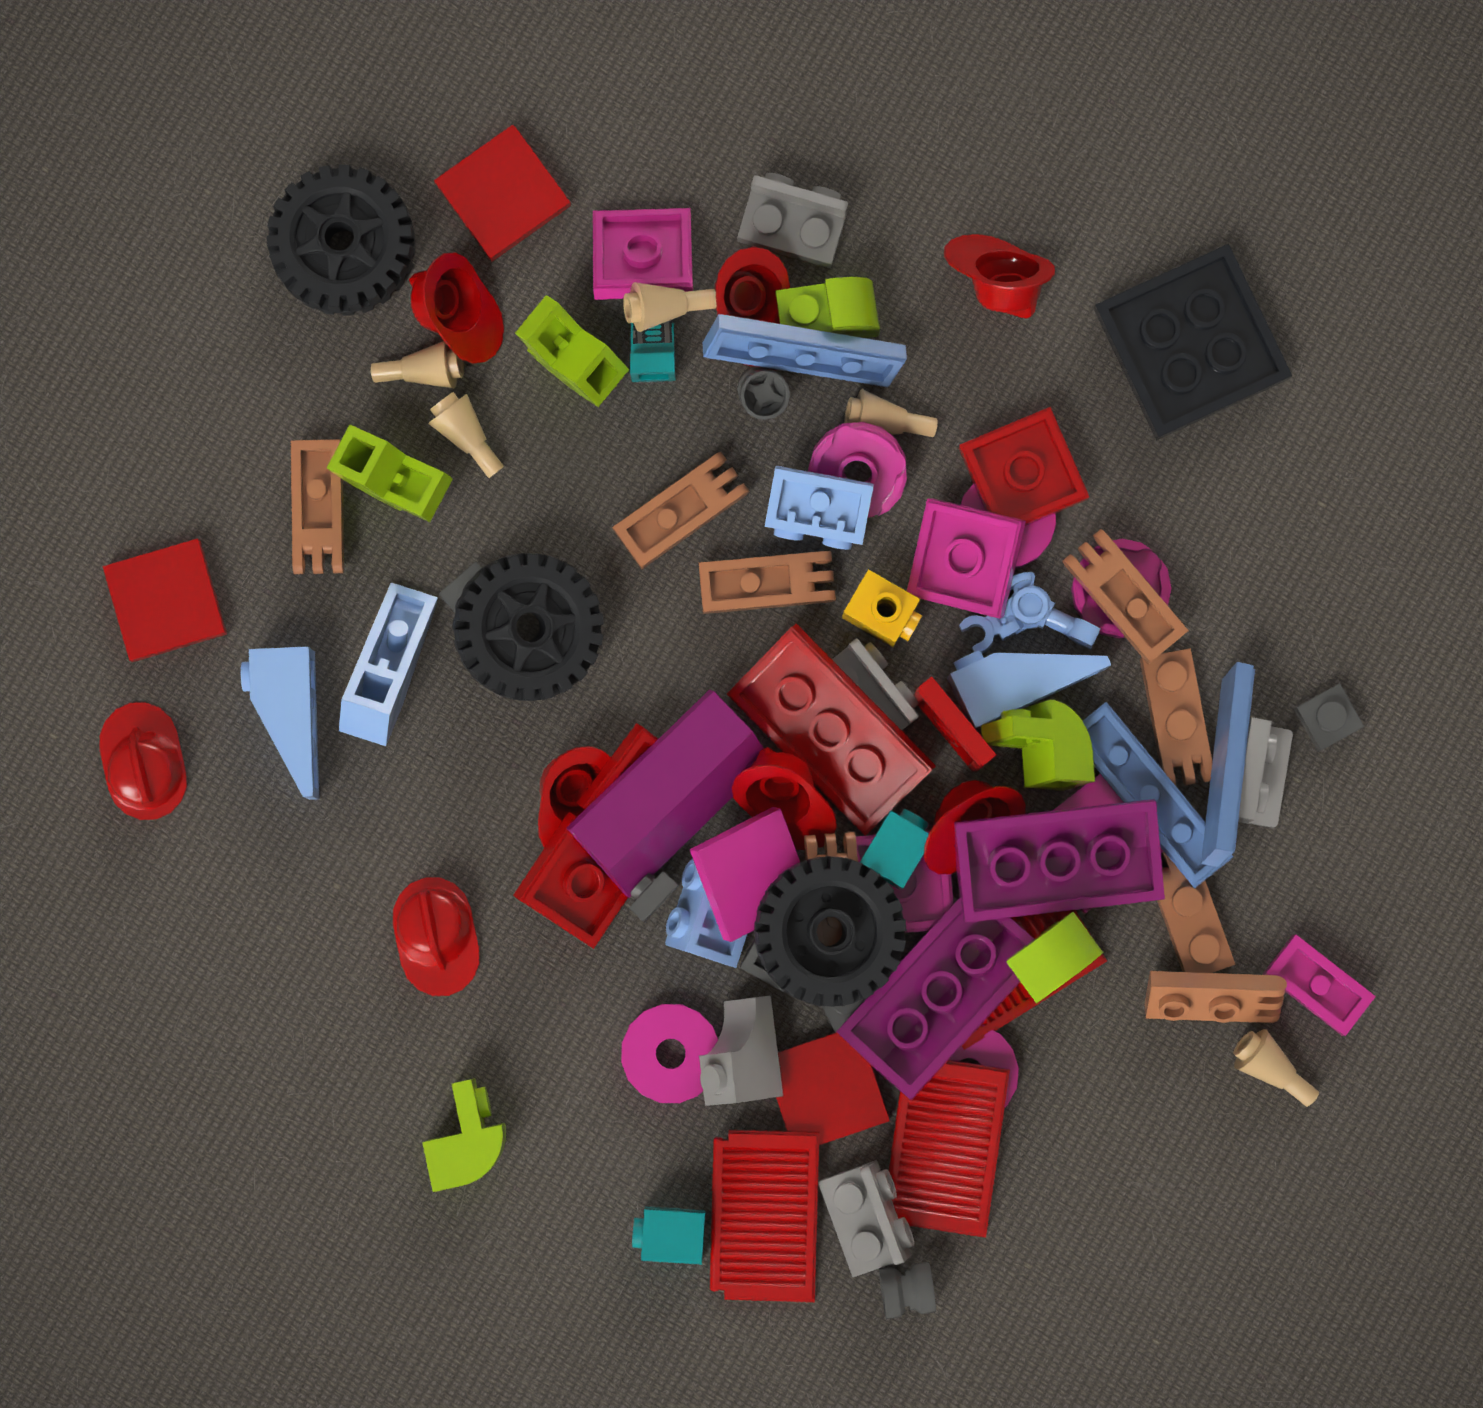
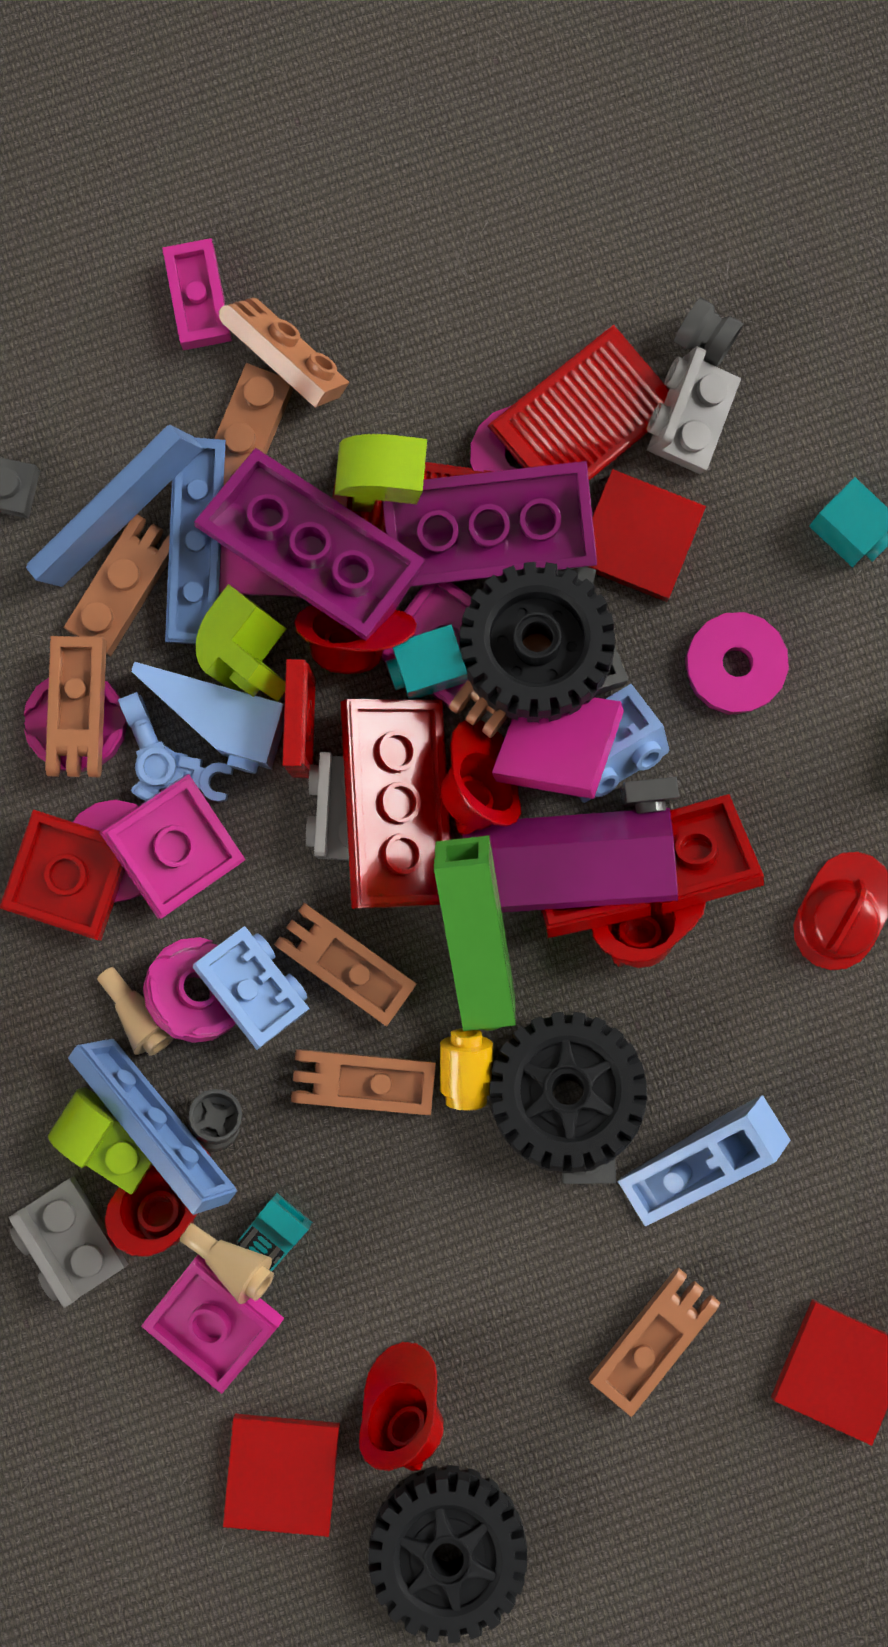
camera: 135 degrees left, 0 degrees up
light blue slope [241,647,319,800] -> none
lime brick [327,425,453,522] -> none
tan cone [371,341,464,389] -> none
tan cone [428,392,504,478] -> none
lime brick [515,295,629,407] -> none
light grey arch [699,996,783,1106] -> none
red window [710,1129,819,1302] -> none
yellow brick [842,569,923,647] -> none
tan cone [1233,1029,1319,1107] -> none
light grey bracket [1238,717,1293,828] -> none
none -> bright green brick [434,835,516,1031]
none -> yellow brick [440,1028,493,1110]

